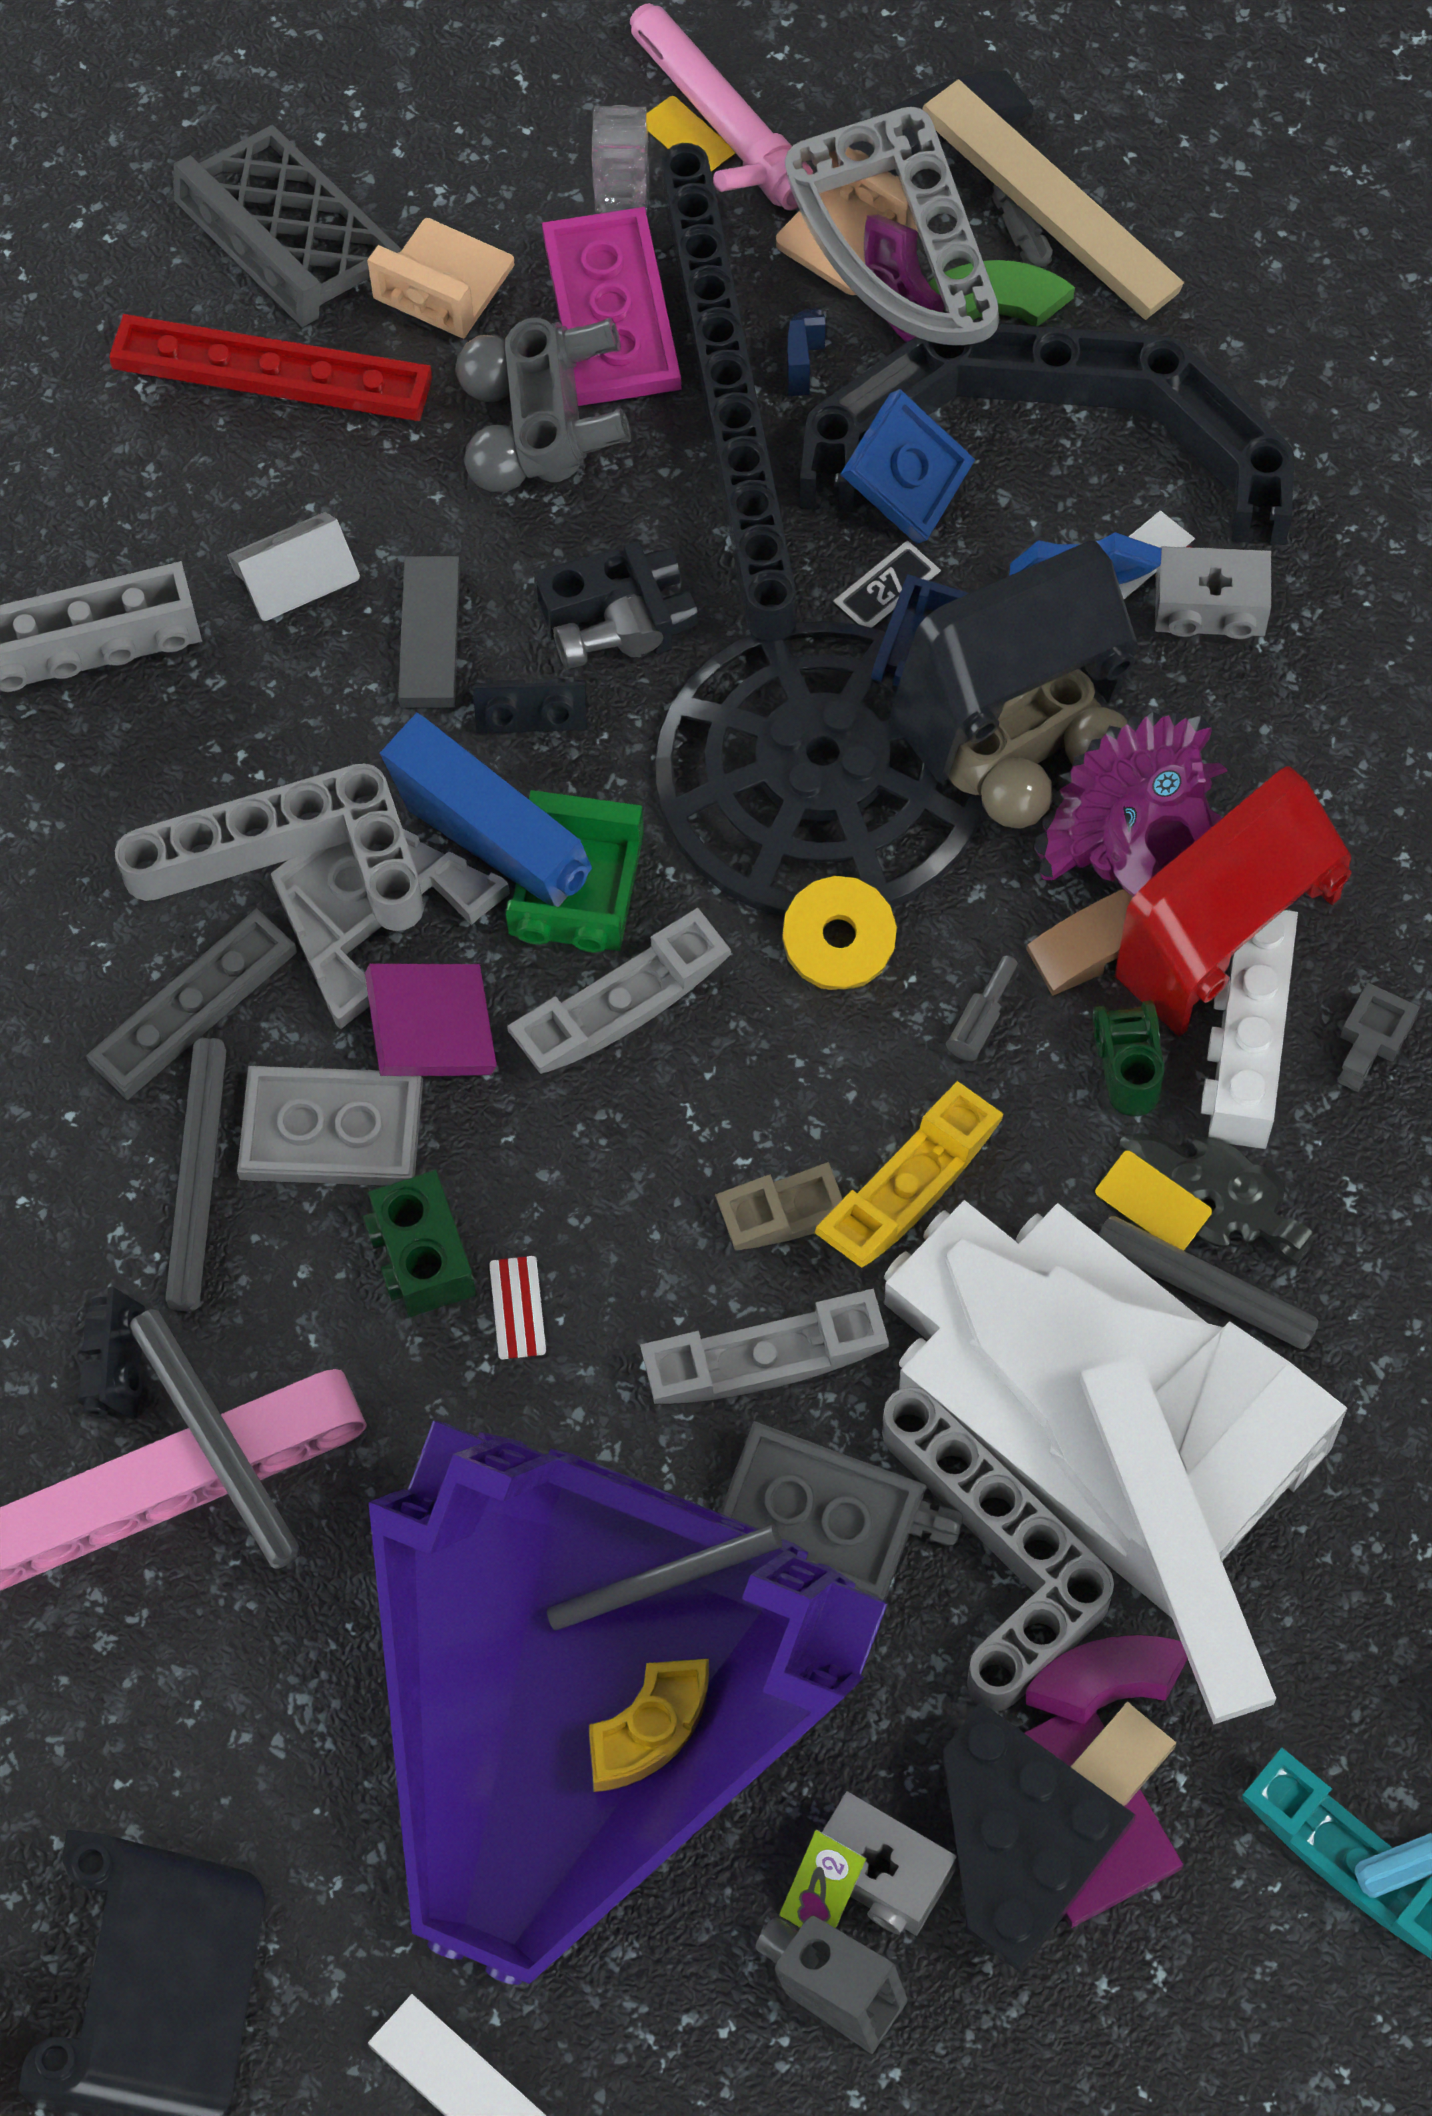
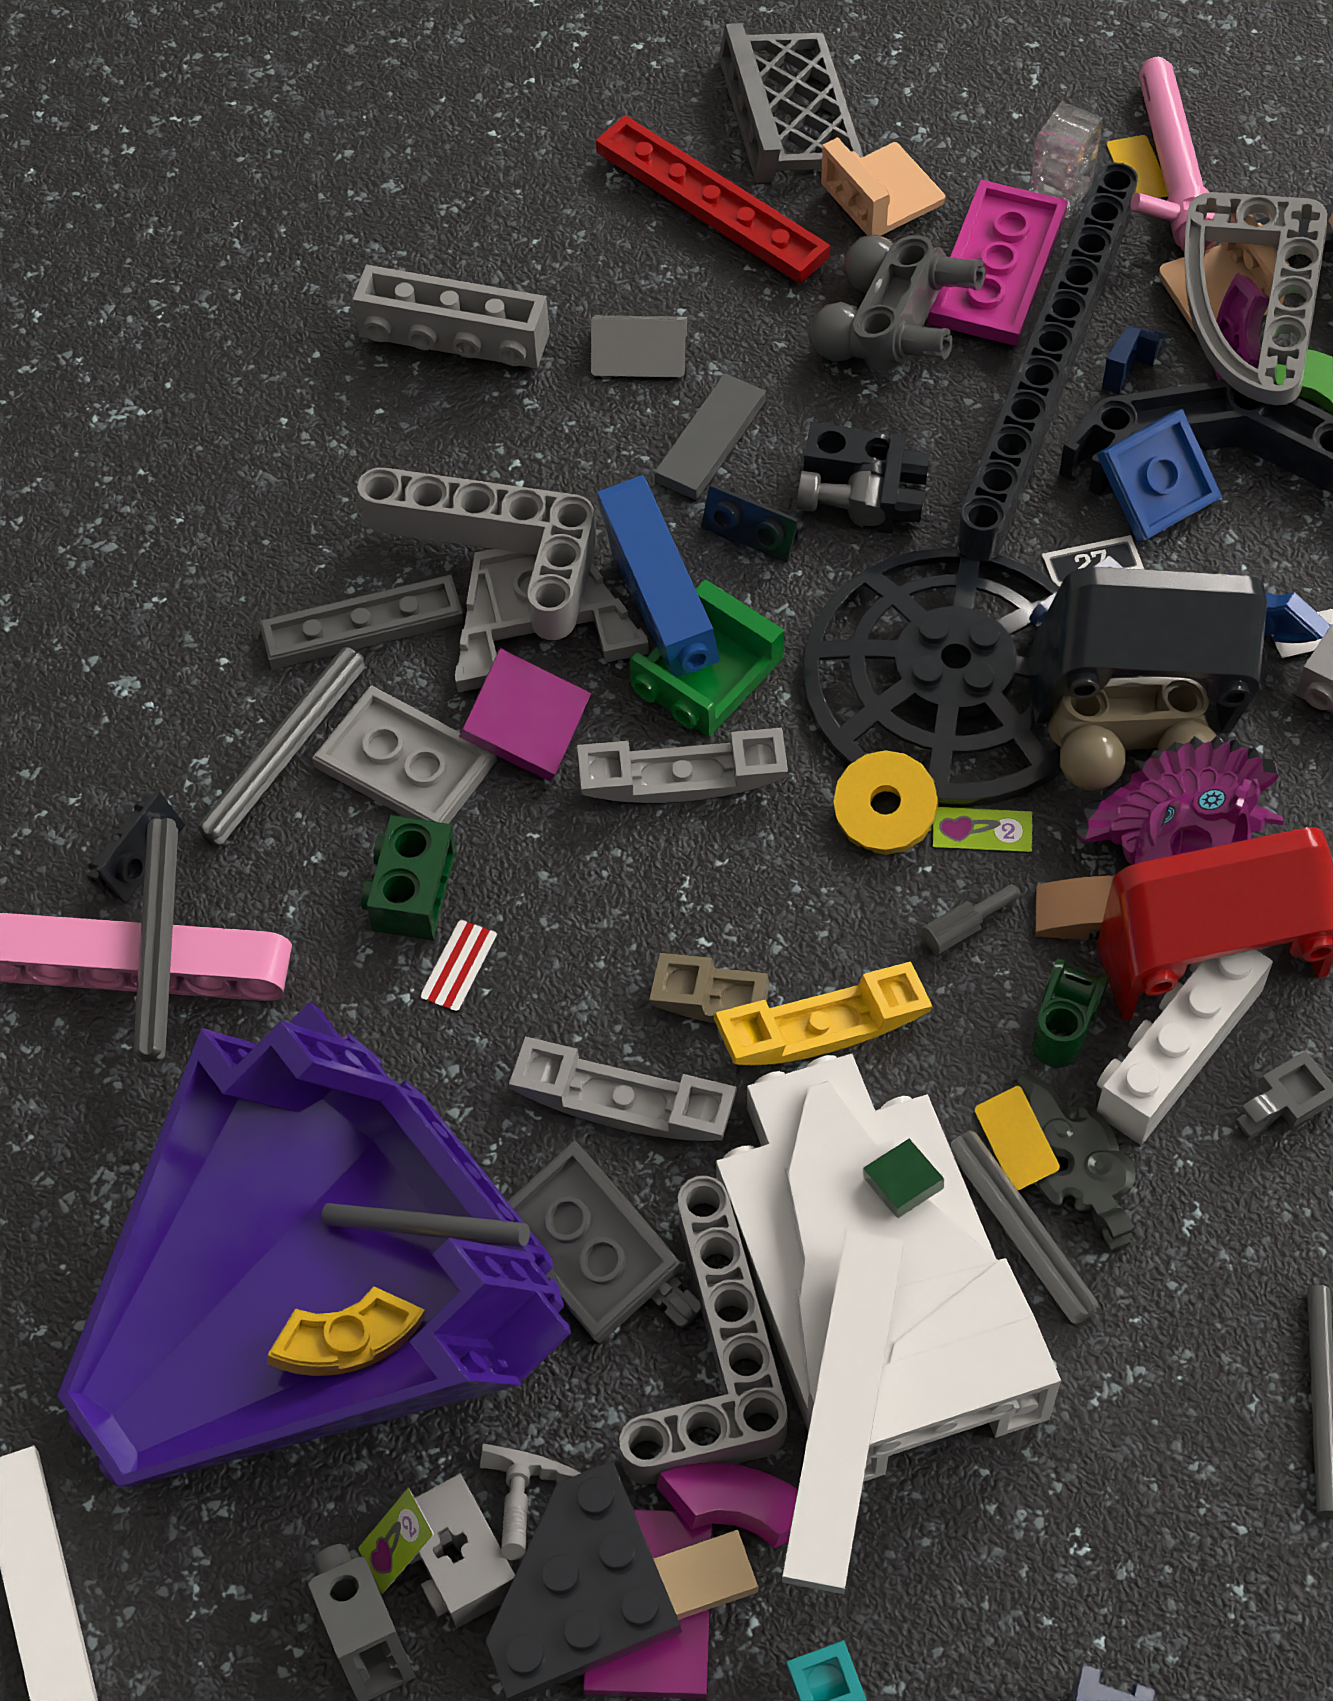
camera: 30 degrees right, 5 degrees down
none -> light grey piece [480,1444,581,1560]
none -> dark green tile [863,1138,944,1218]
none -> lime sticker [933,807,1032,852]

